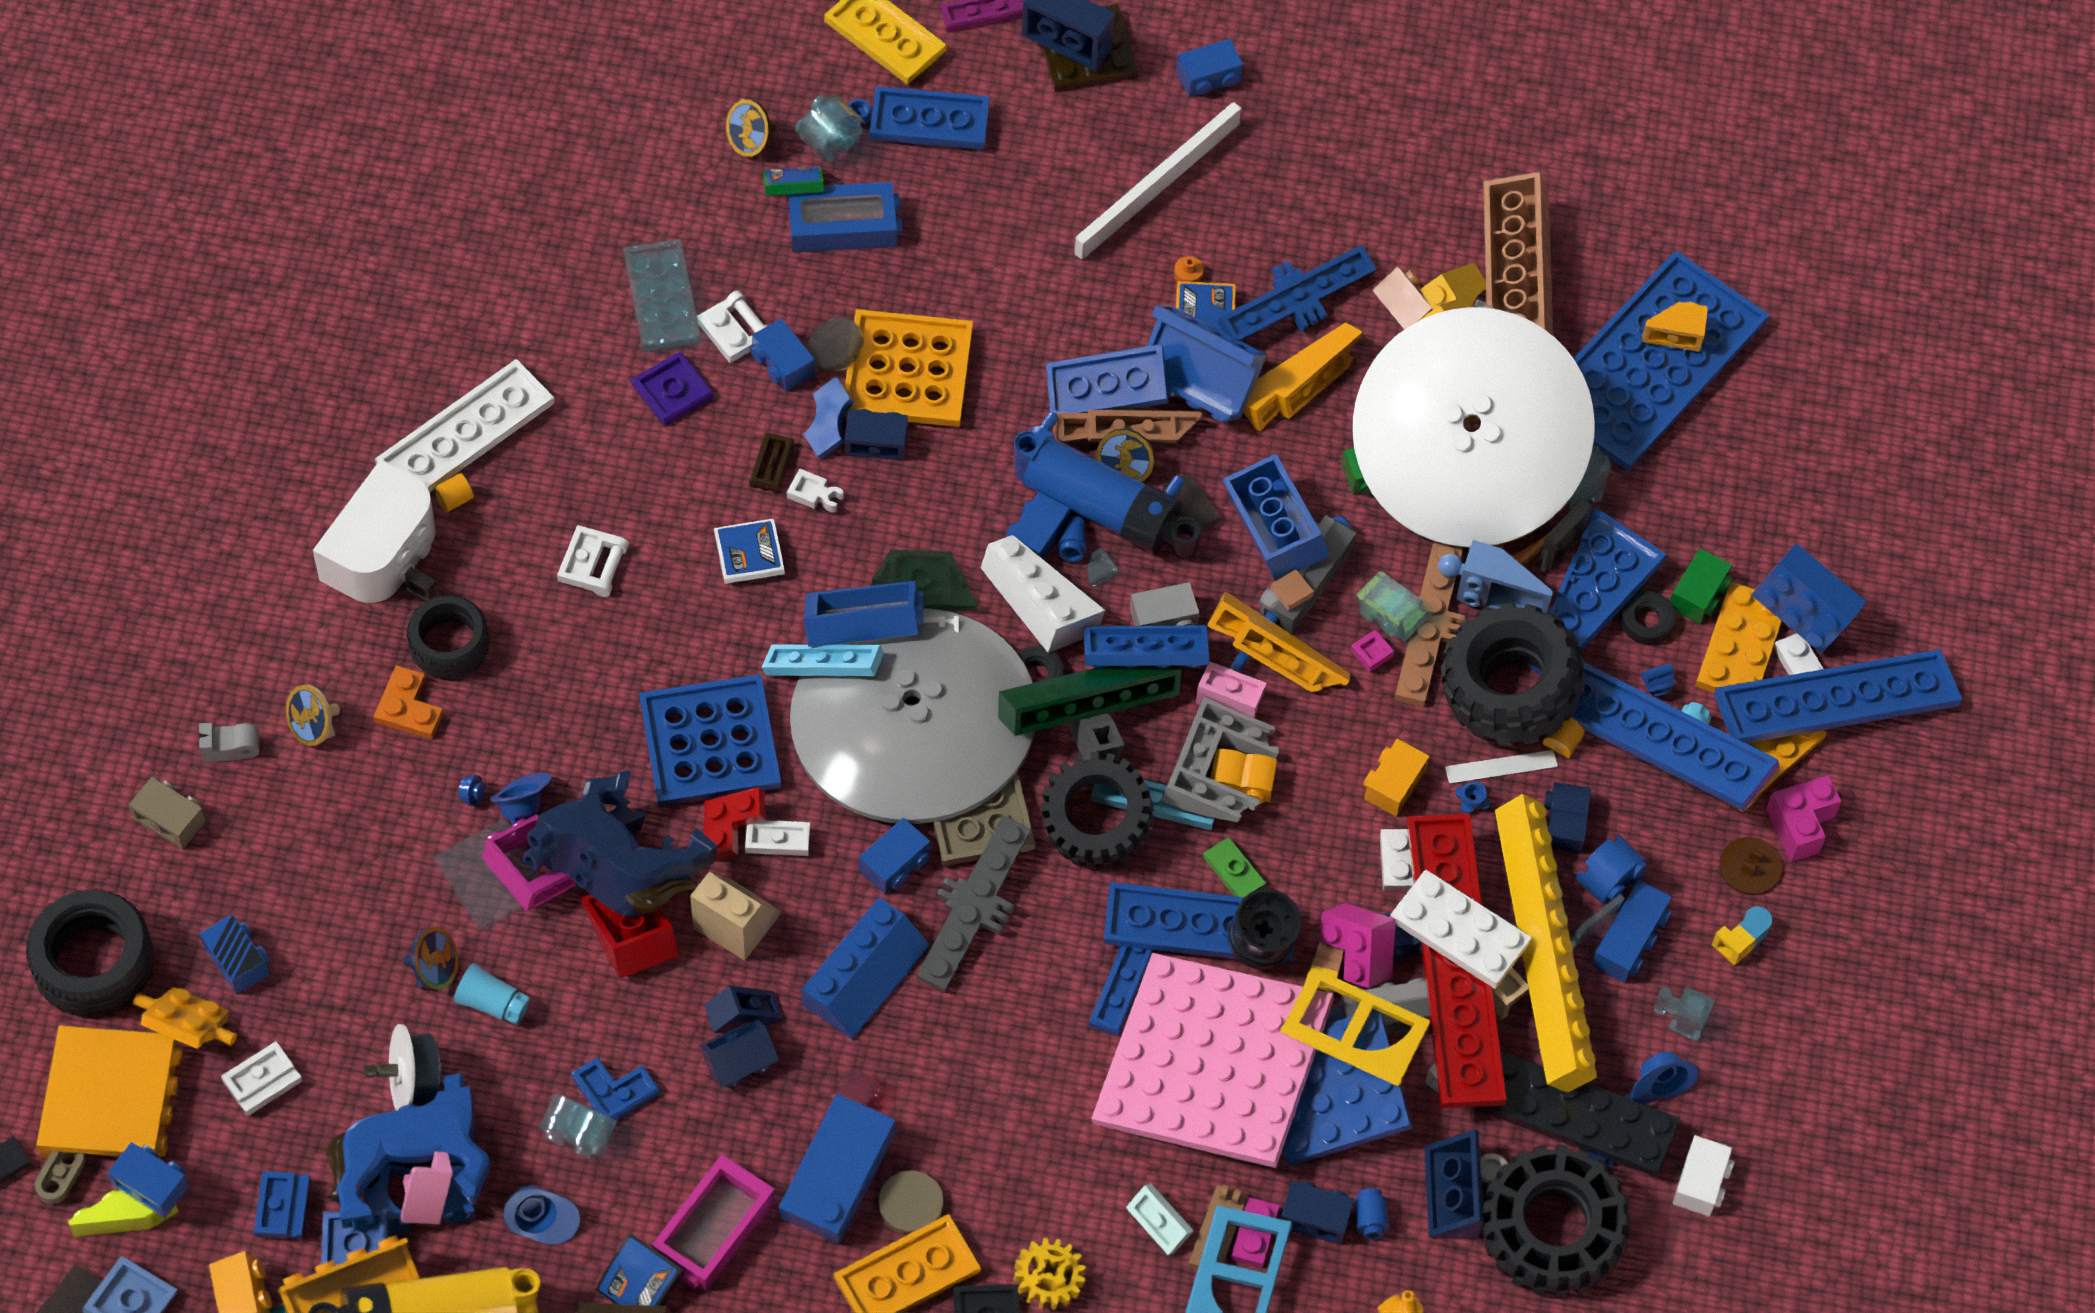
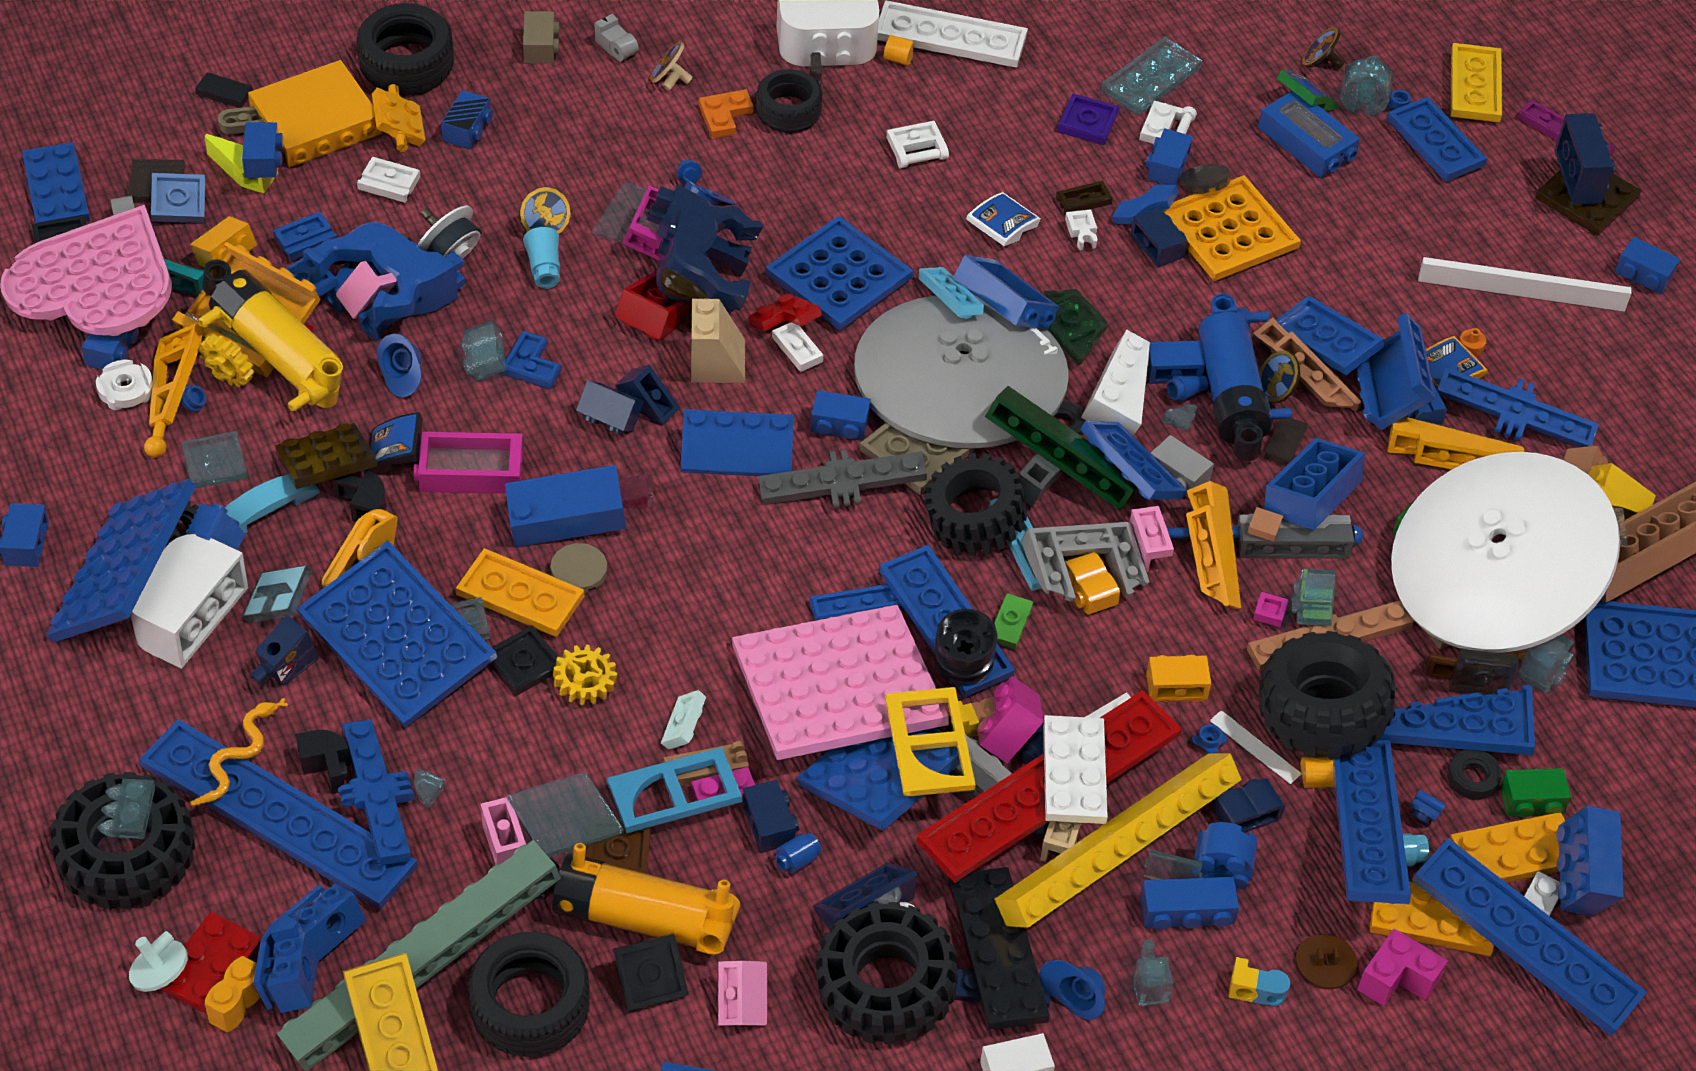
camera: 55 degrees right, 10 degrees down
medium blue slope [1438,540,1553,614] -> none

